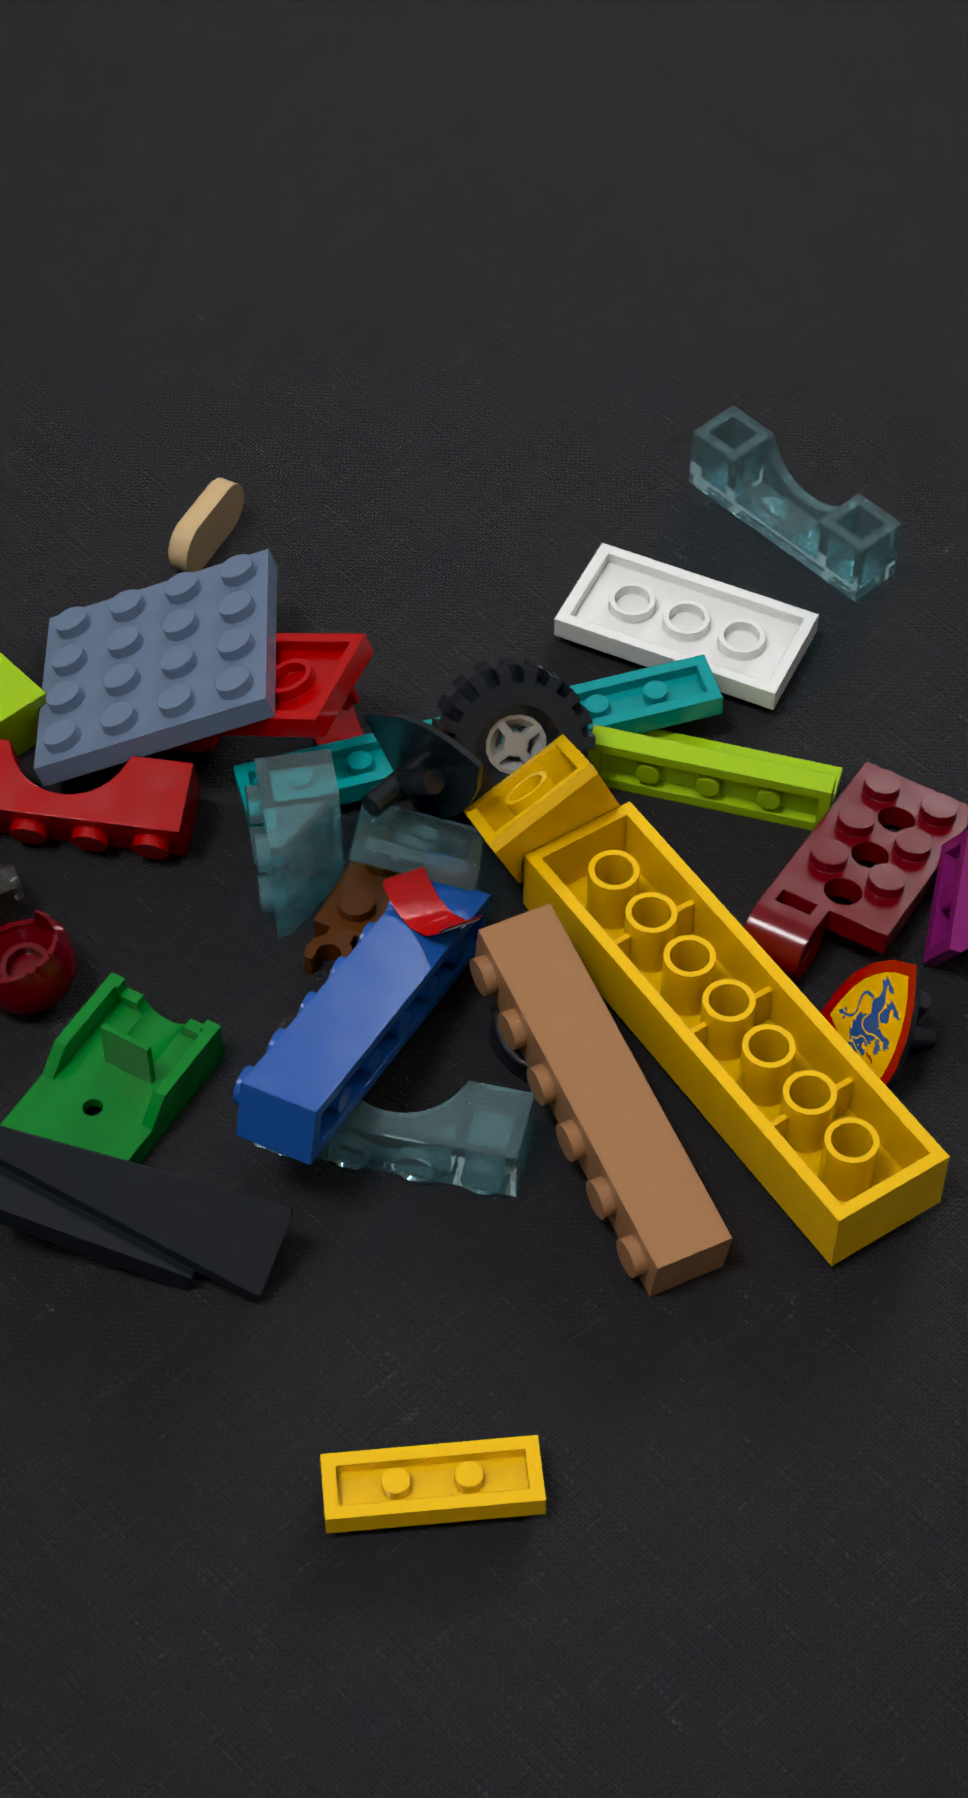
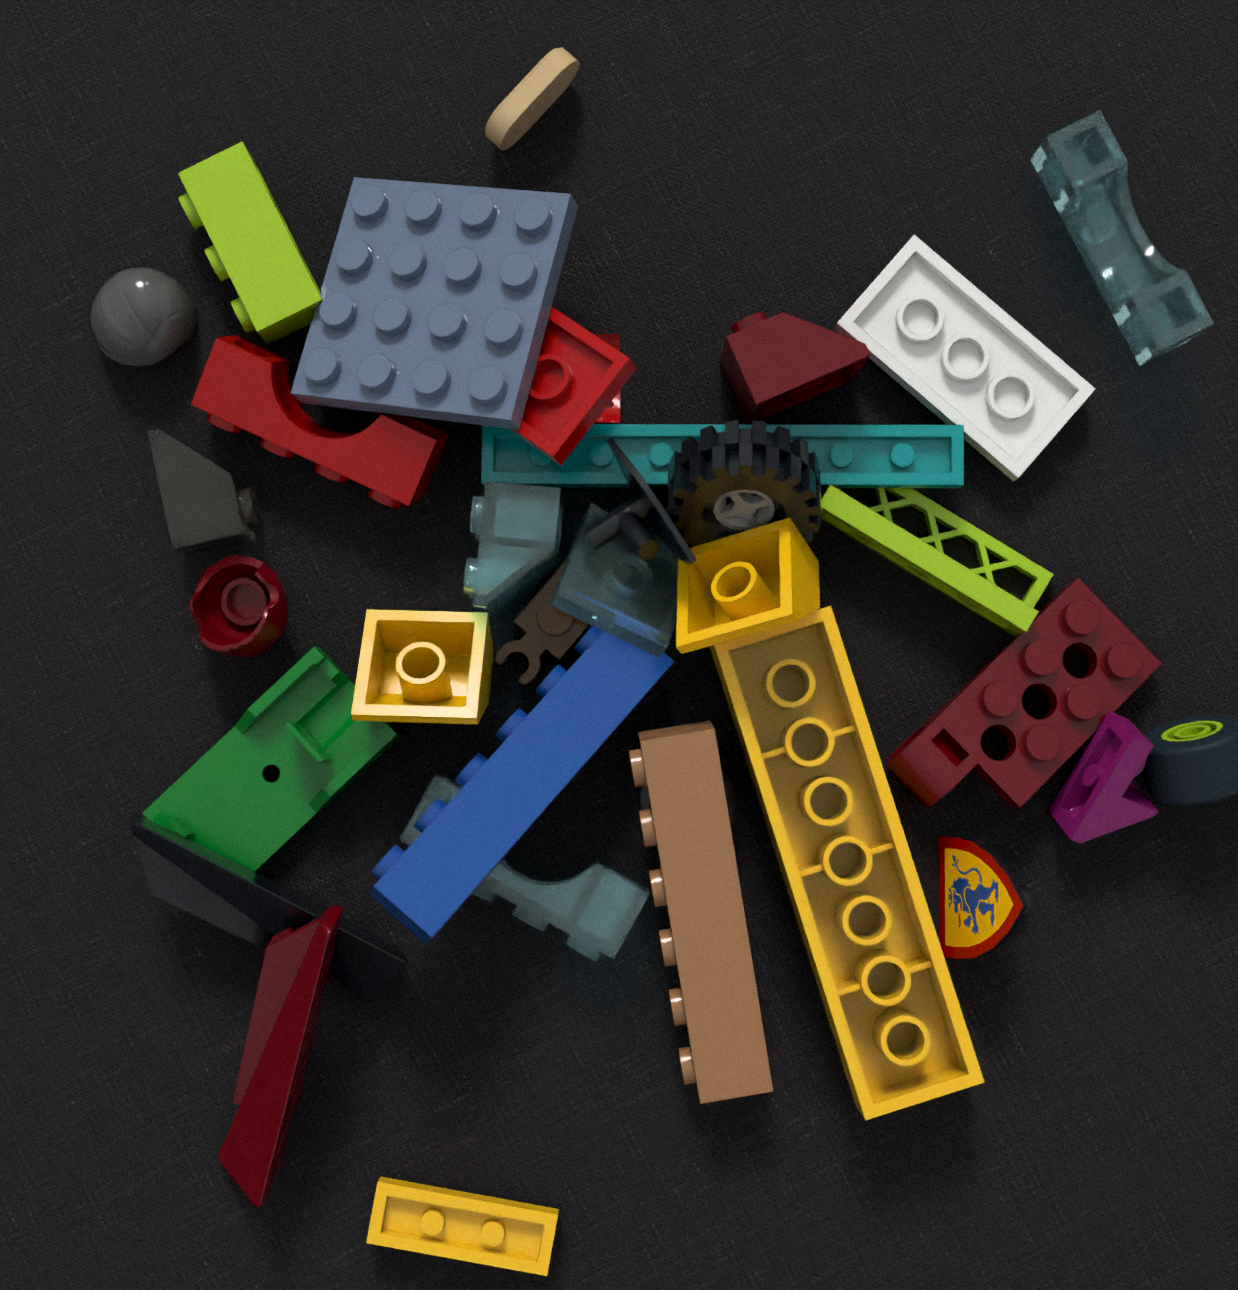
camera: 15 degrees right, 35 degrees up
red sticker [383,867,484,936] -> none
none -> dark red wedge [218,905,343,1208]
none -> yellow slope [351,609,494,724]
none -> dark red slope [719,312,870,425]

